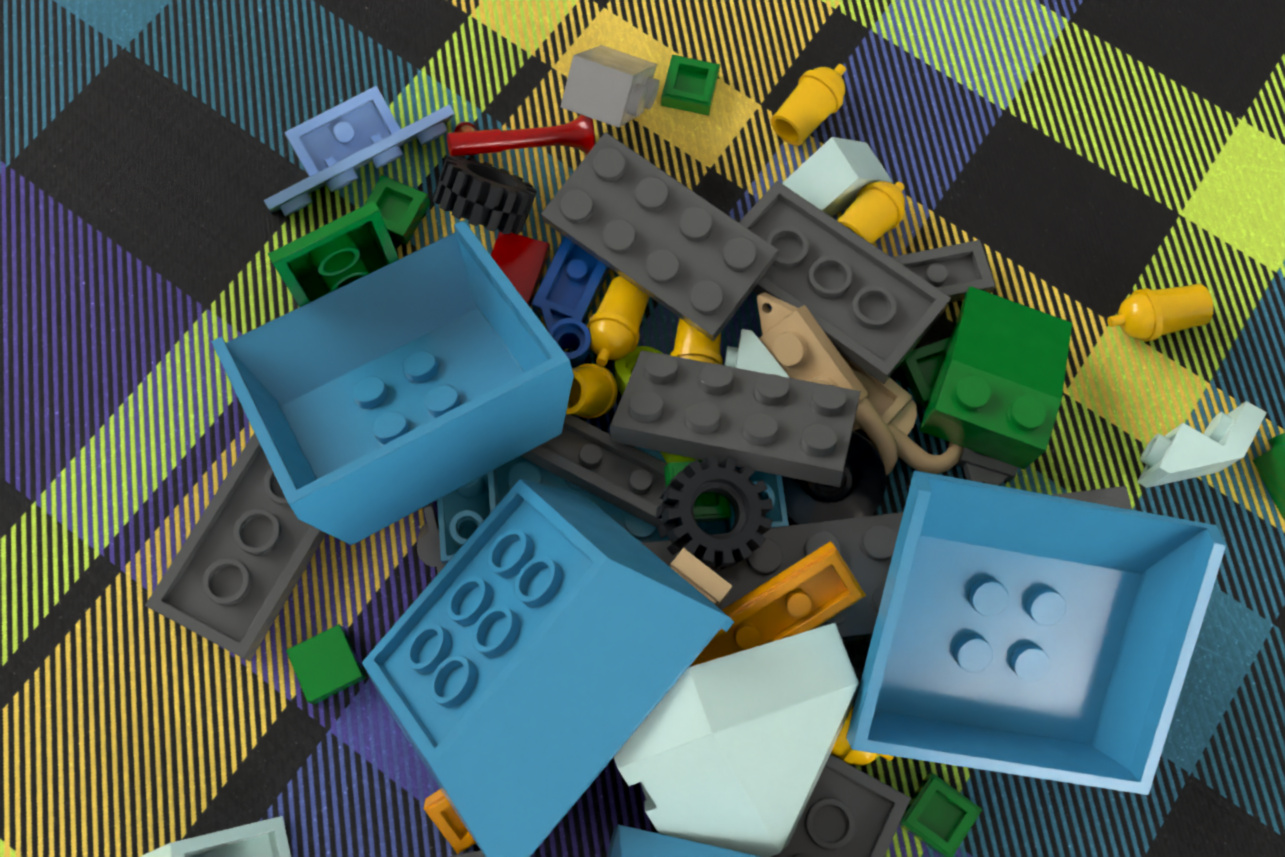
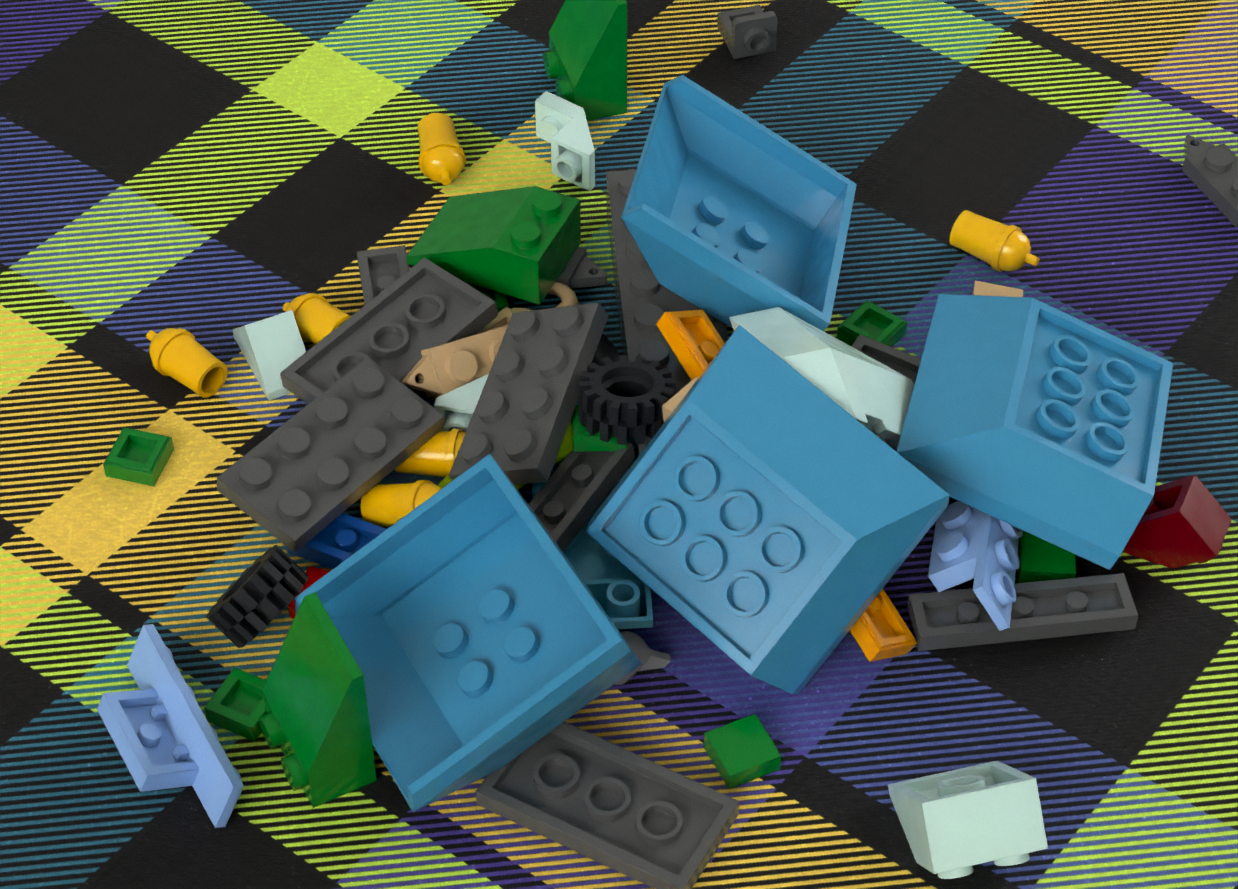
camera: 85 degrees left, 25 degrees down
red piece [447,114,595,157] -> none
light grey brick [560,45,659,128] -> none

